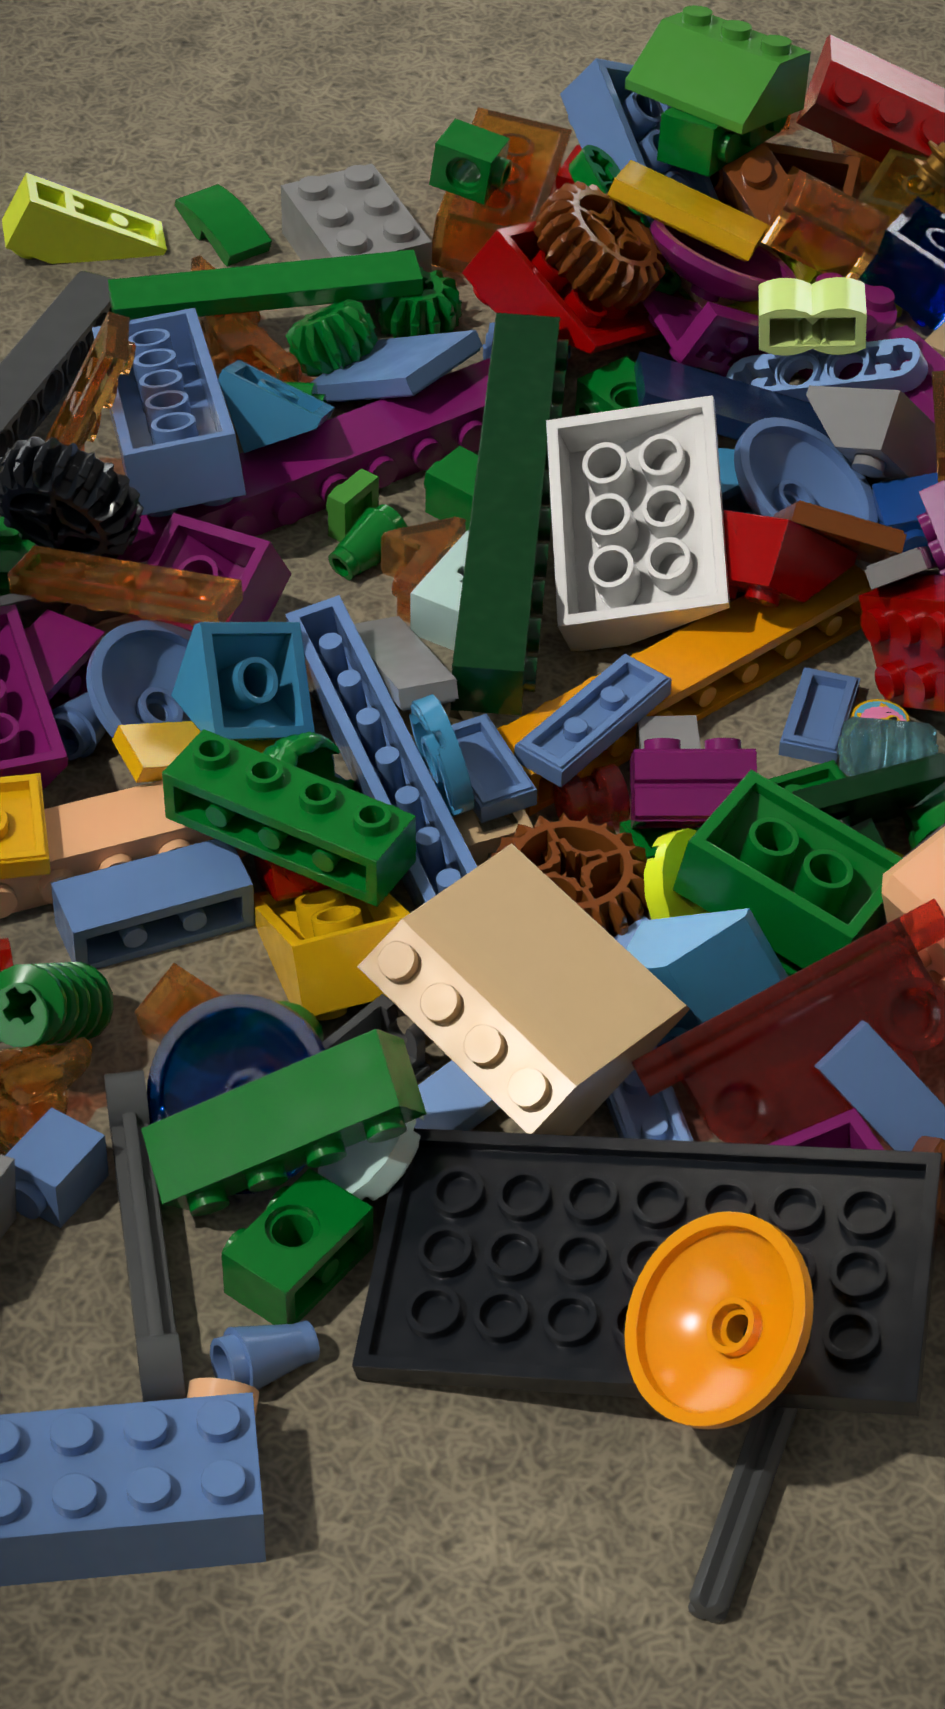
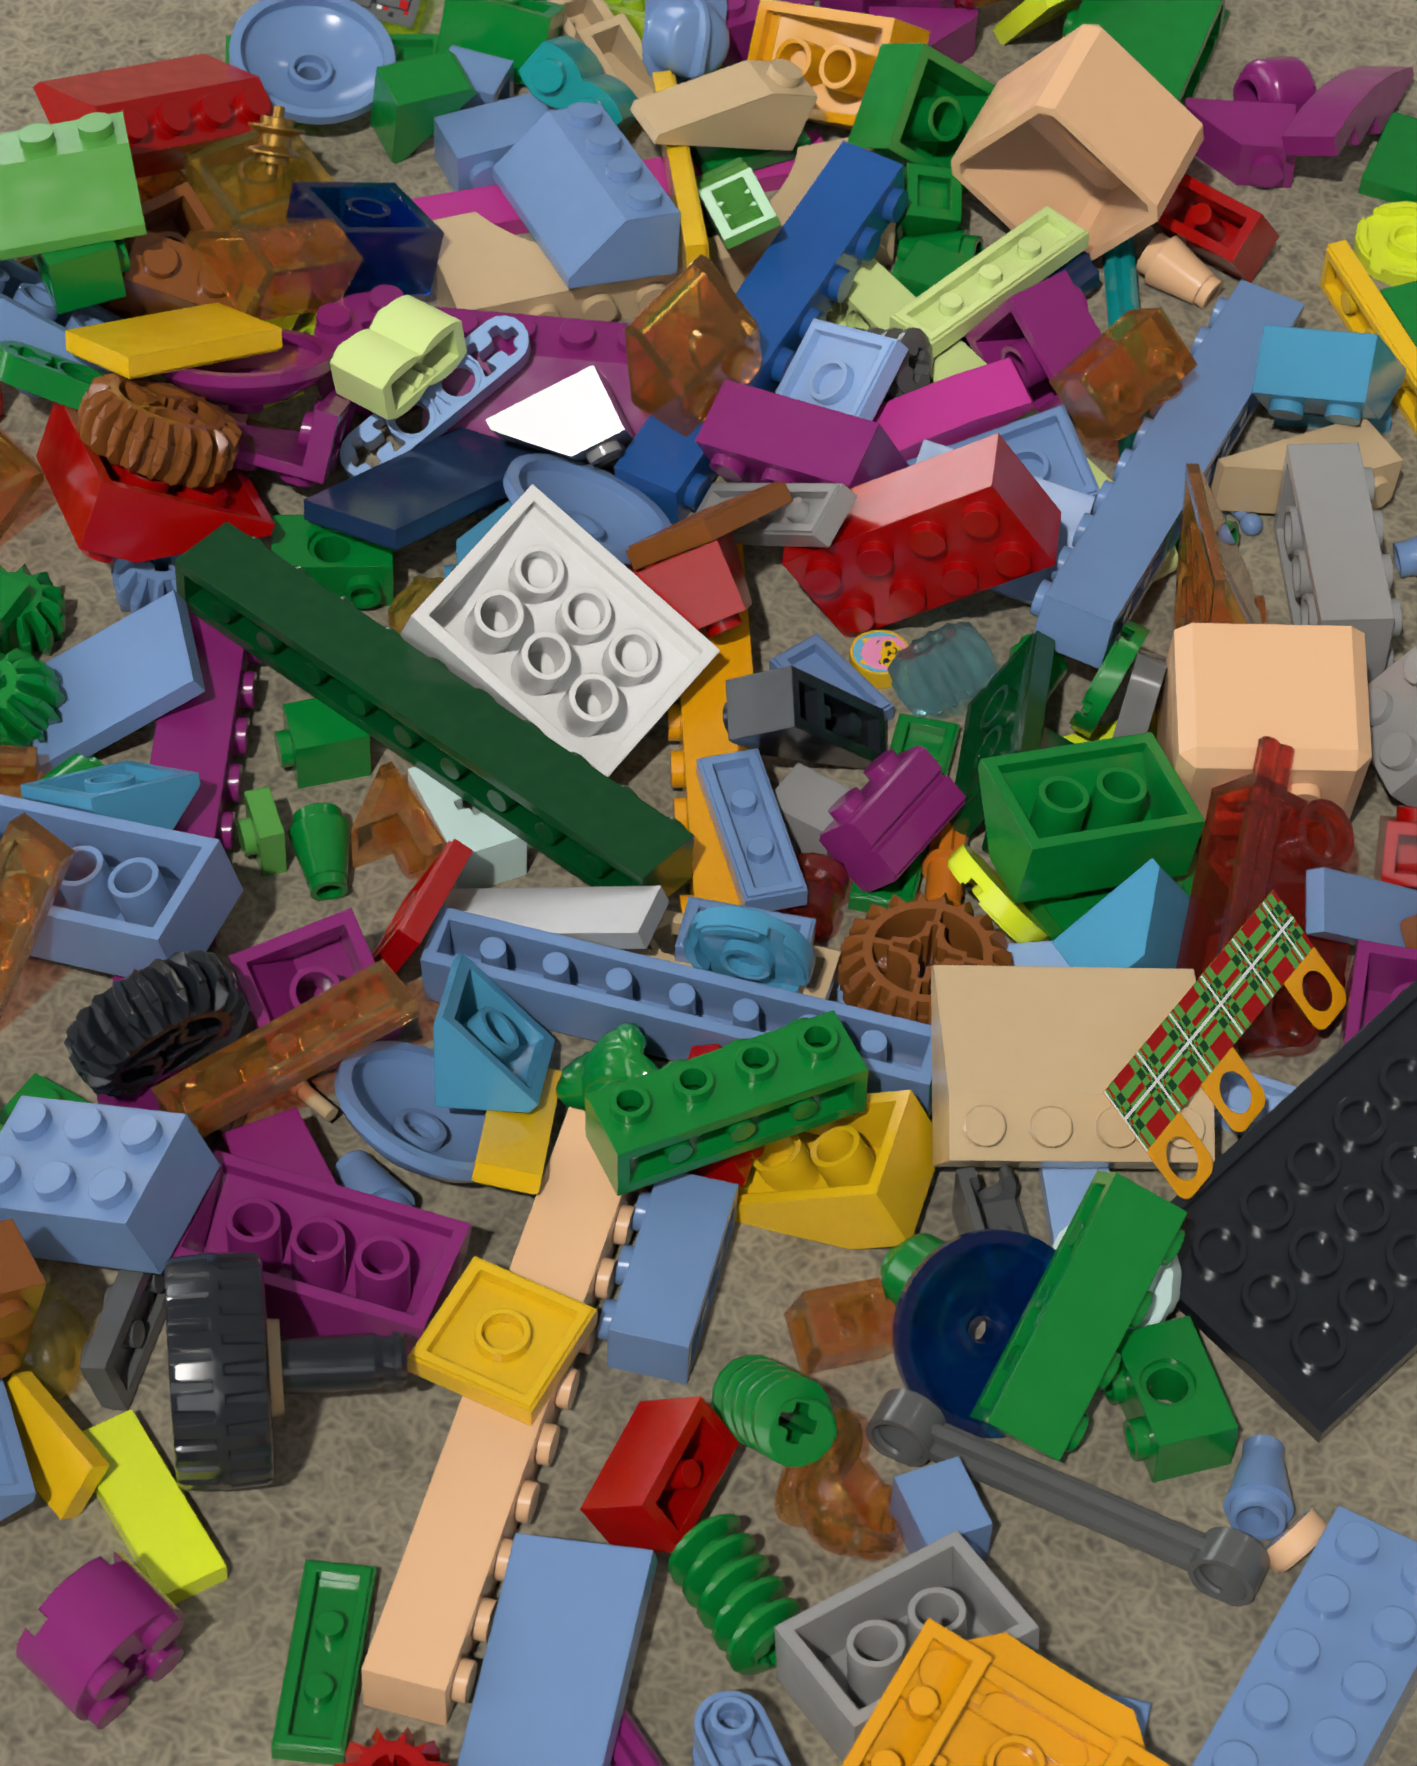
camera: 55 degrees left, 5 degrees up
none -> red tile [372,838,473,986]
none -> black slope [723,665,886,769]
none -> piece [1103,889,1346,1199]

